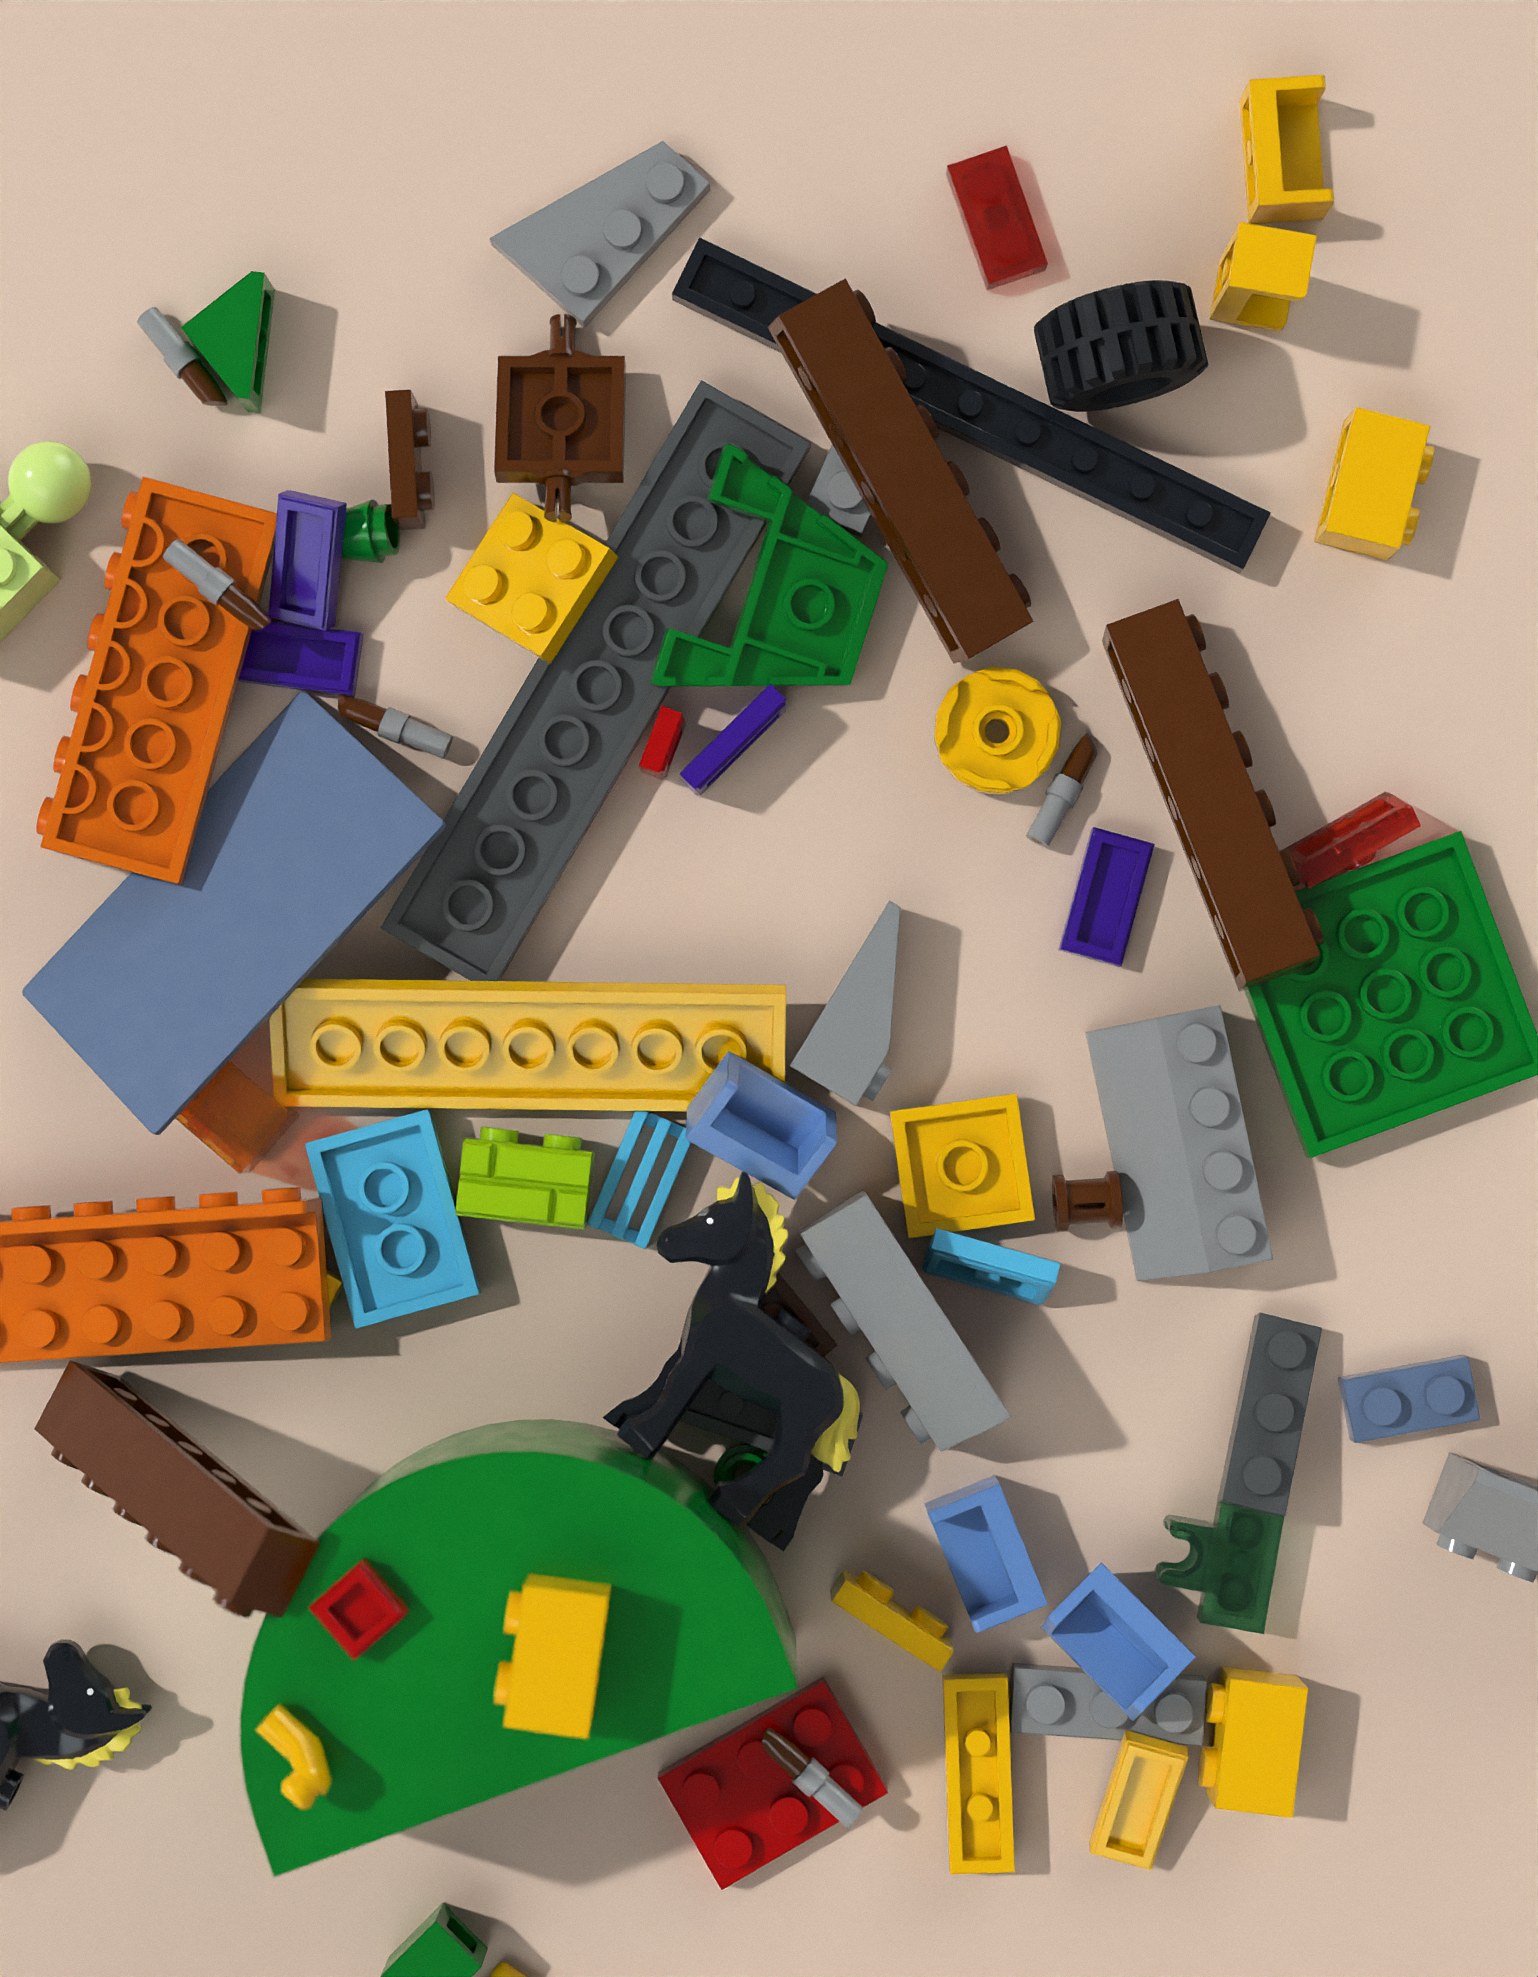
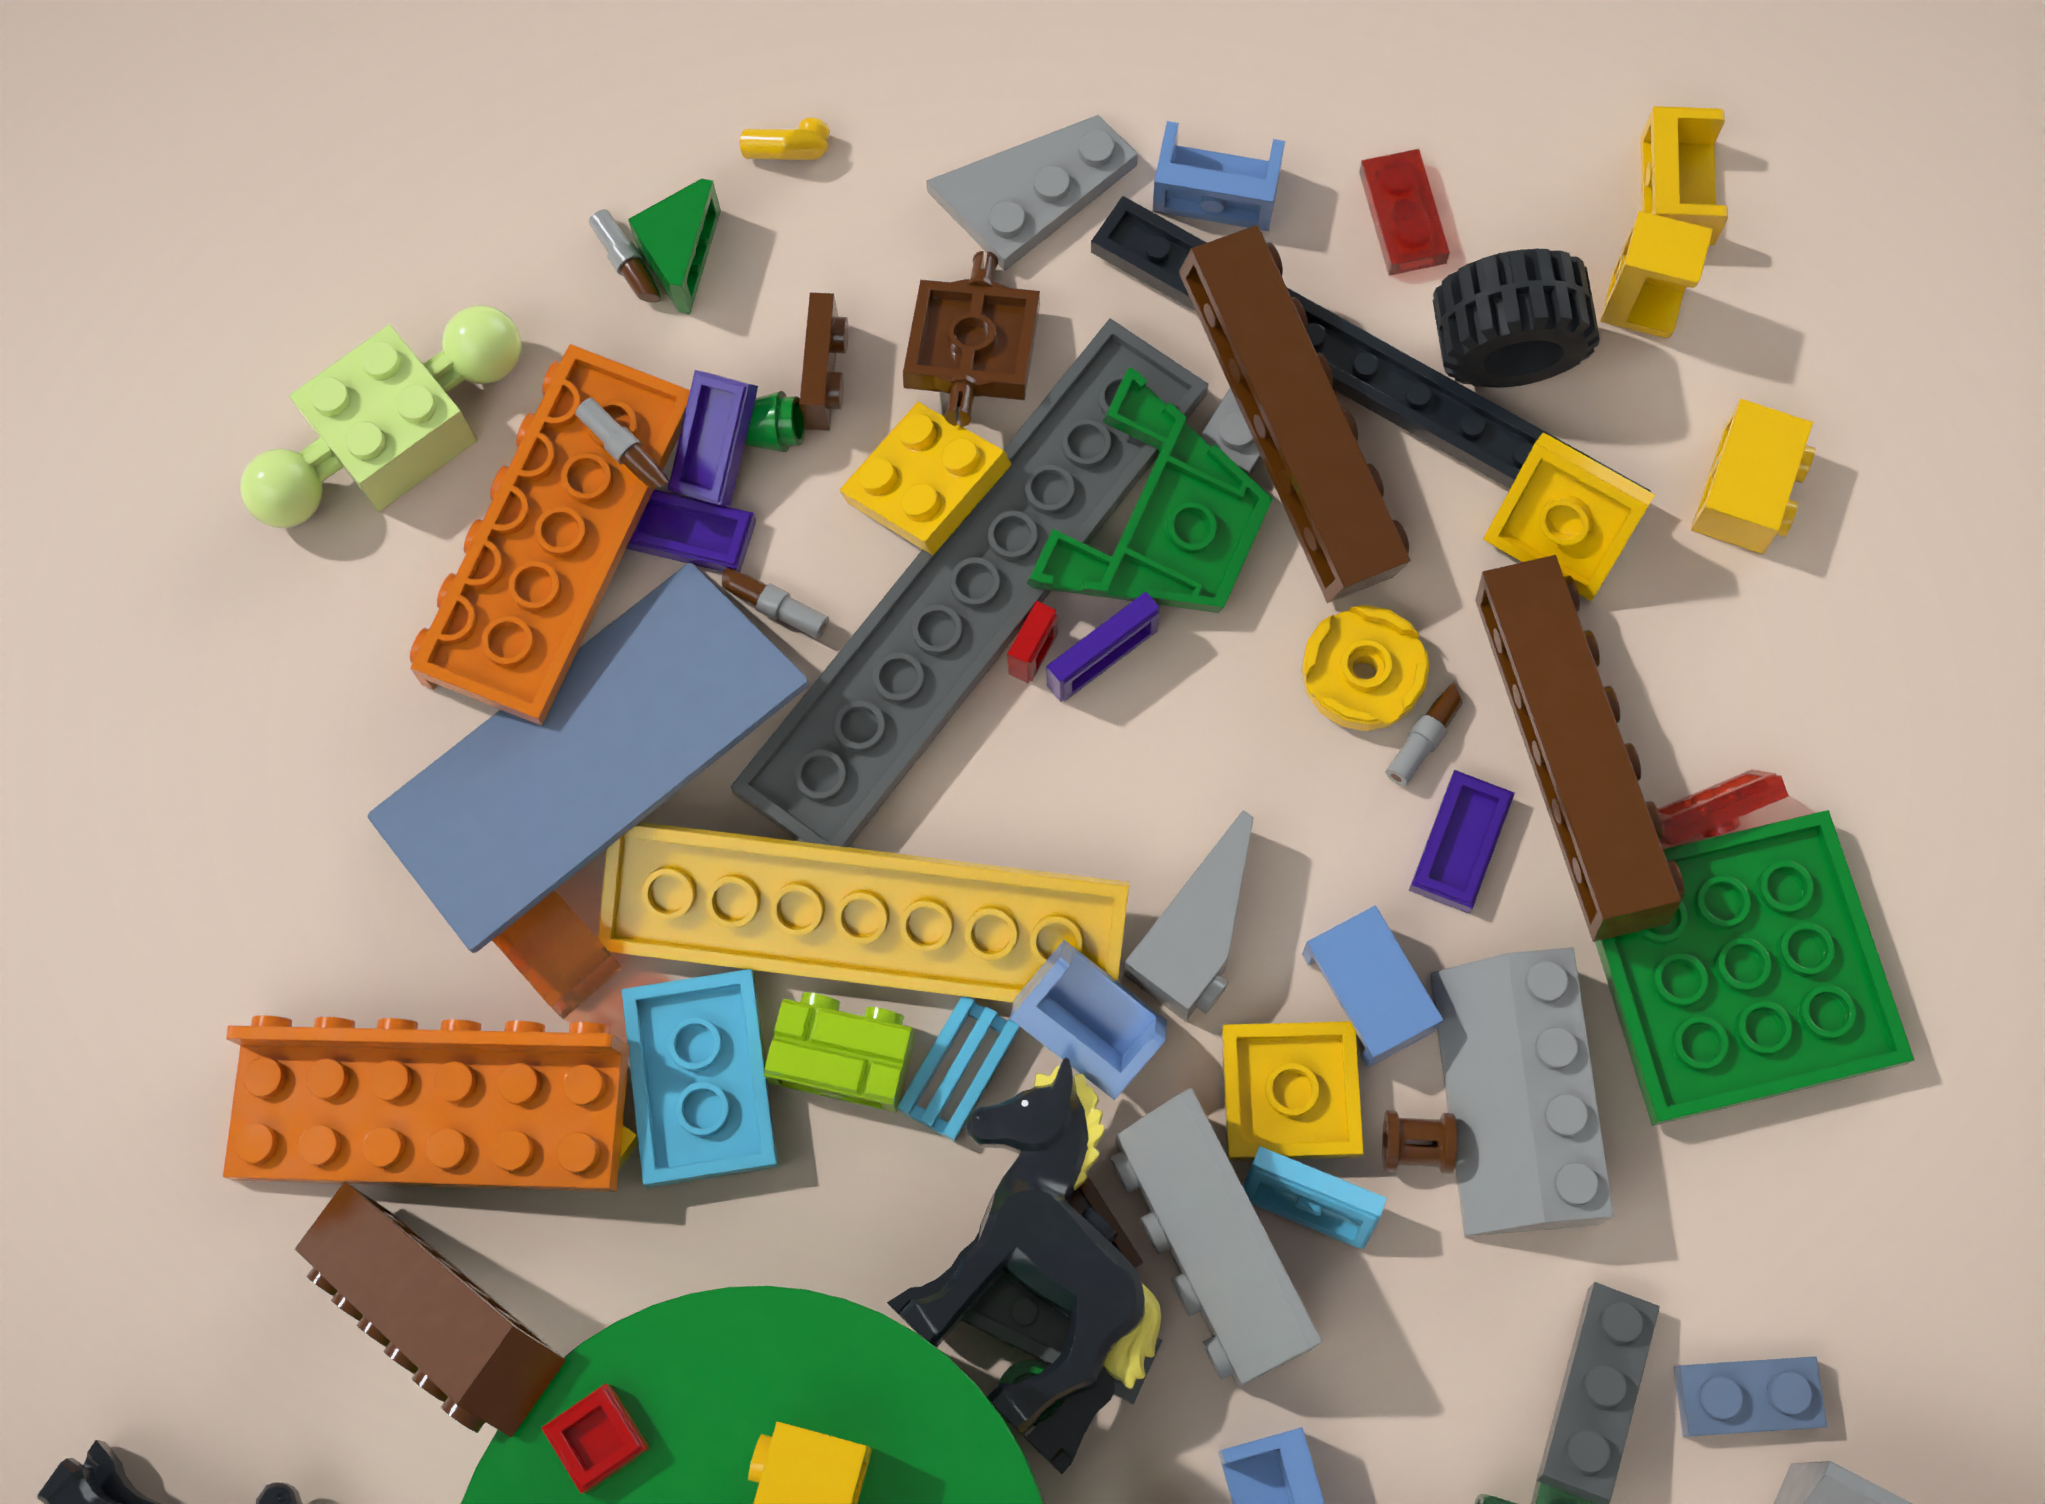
camera: 10 degrees right, 15 degrees down
none -> yellow arm [740,117,830,161]
none -> medium blue panel [1152,121,1285,231]
none -> medium blue panel [1302,905,1443,1068]
none -> yellow plate [1483,432,1655,602]

